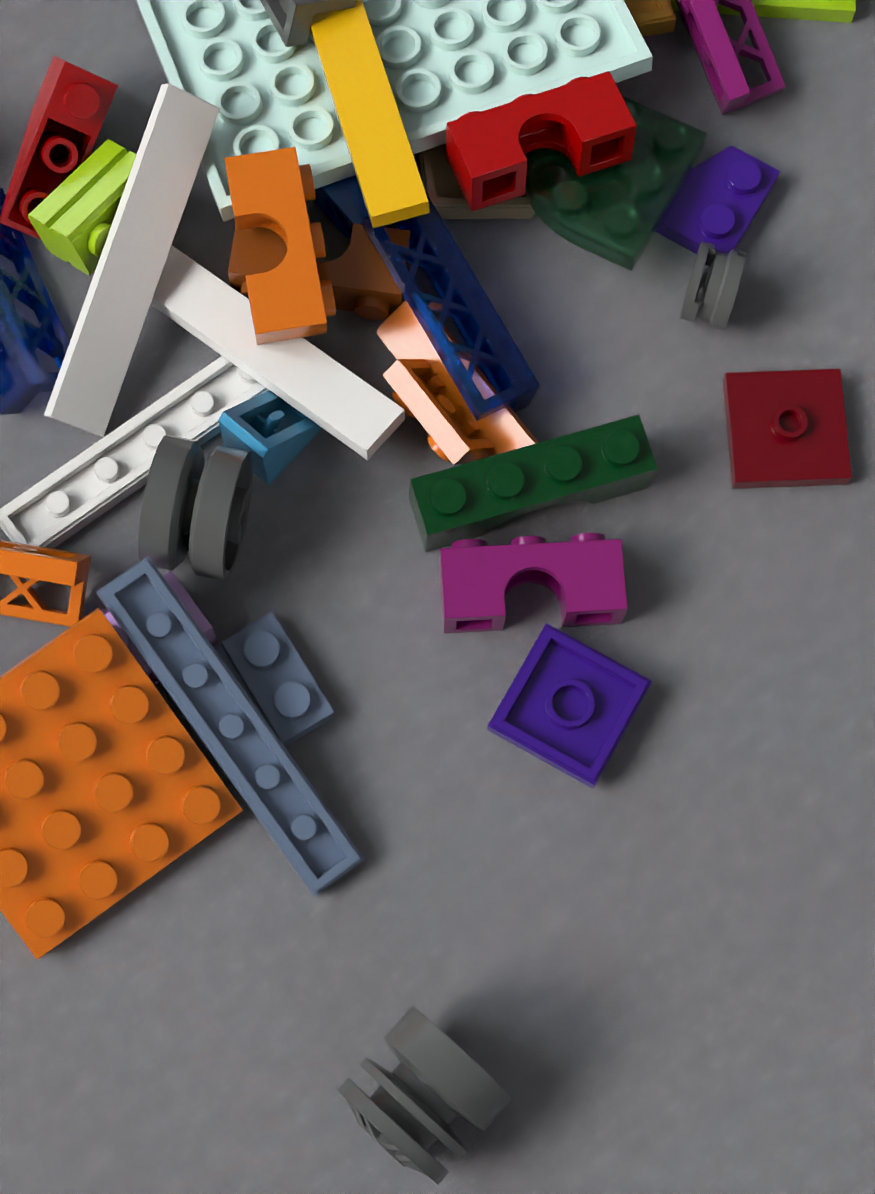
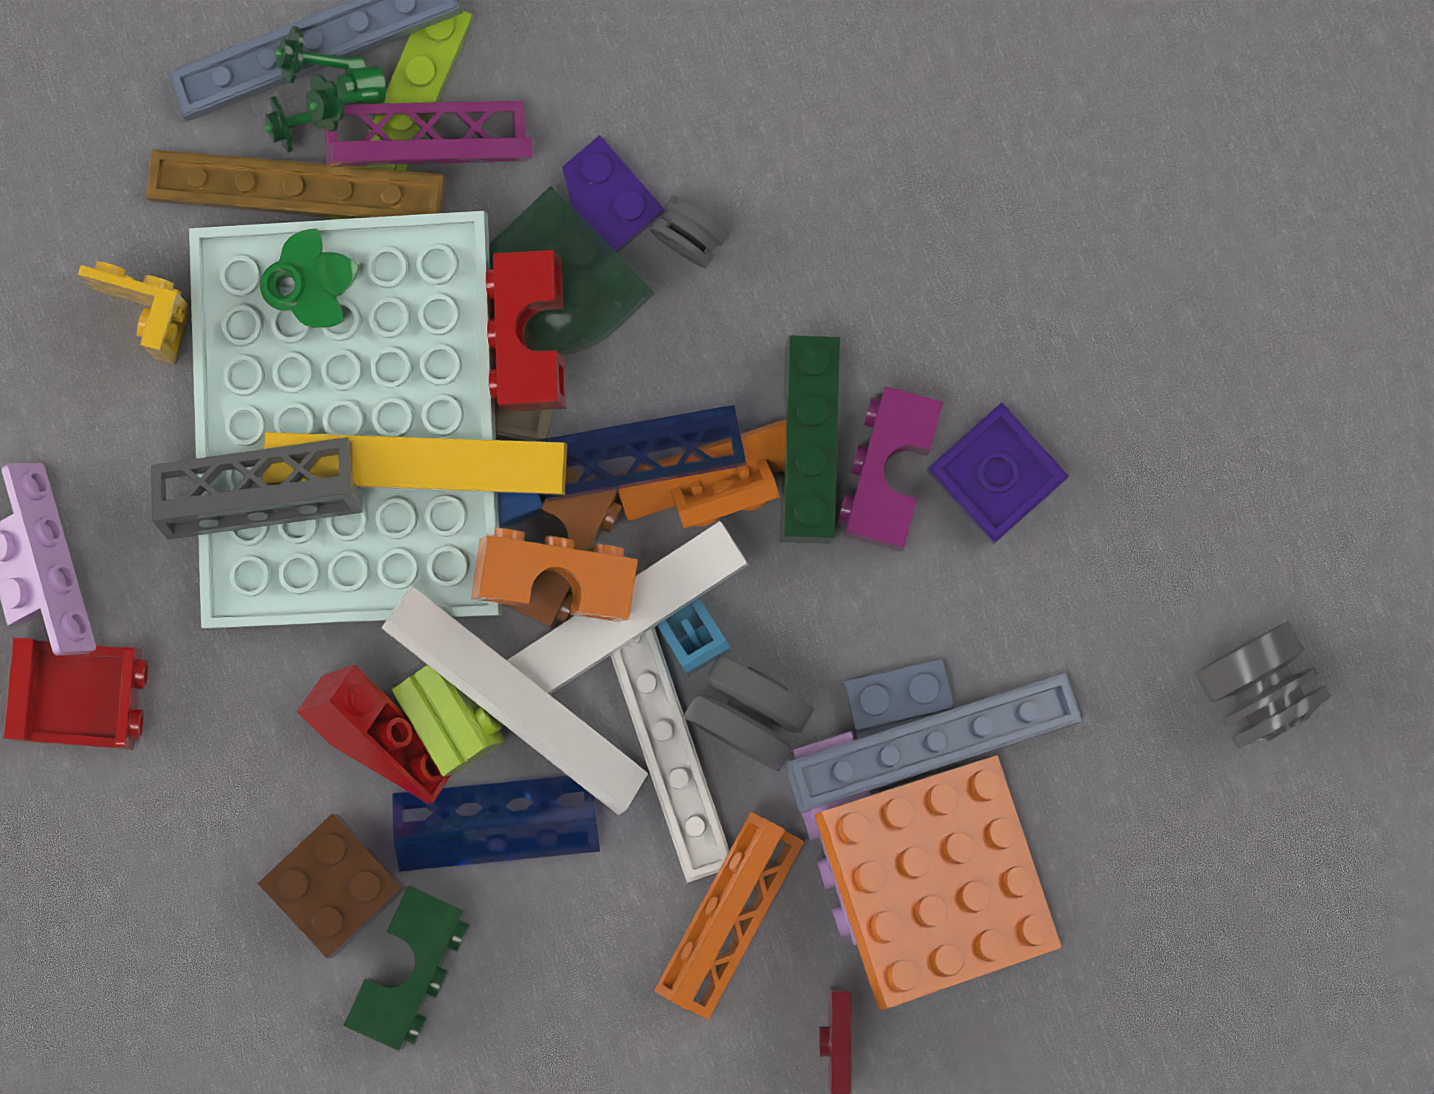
camera: 65 degrees left, 10 degrees up
dark red plate [723,369,852,489] -> none

